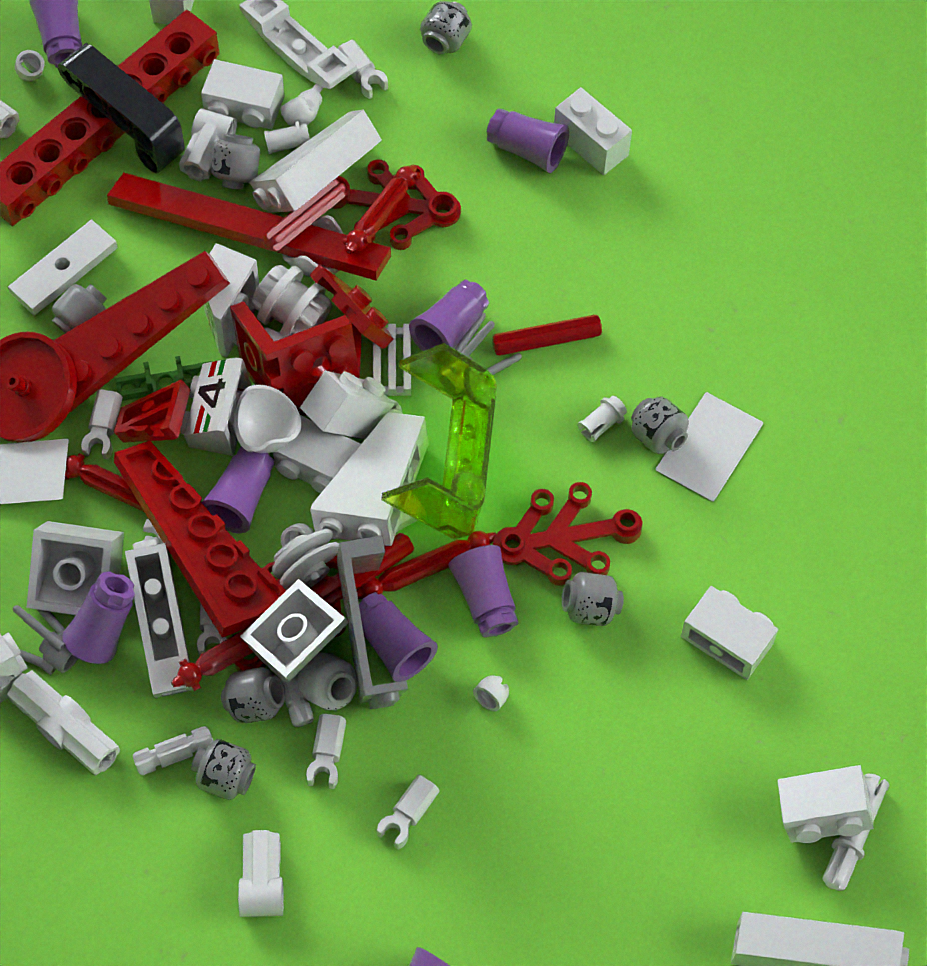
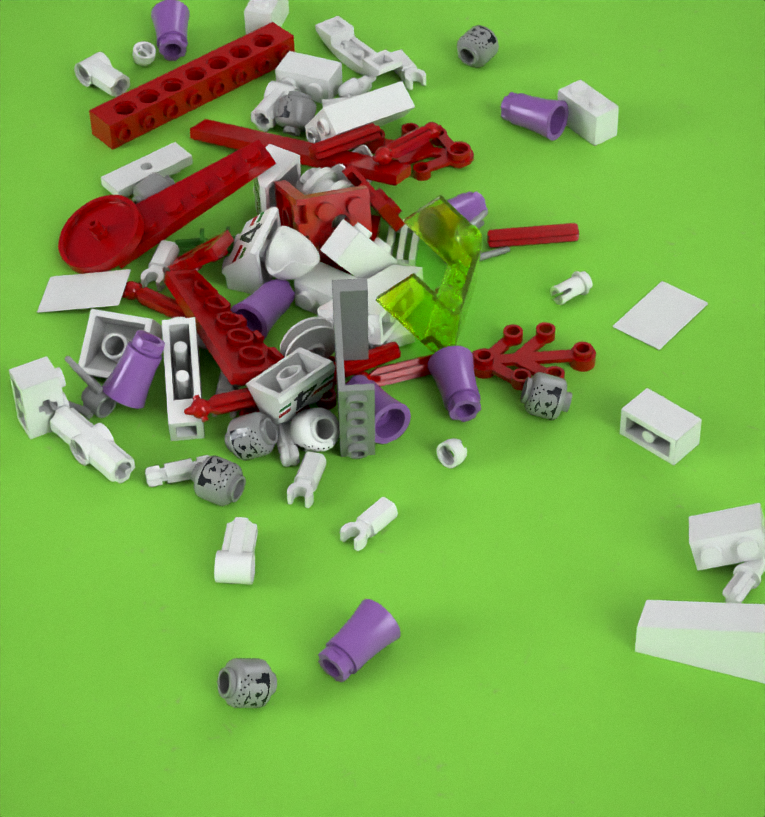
camera: 10 degrees right, 20 degrees down
black beam [57,43,185,174] -> none
light grey head [631,397,689,454] -> none

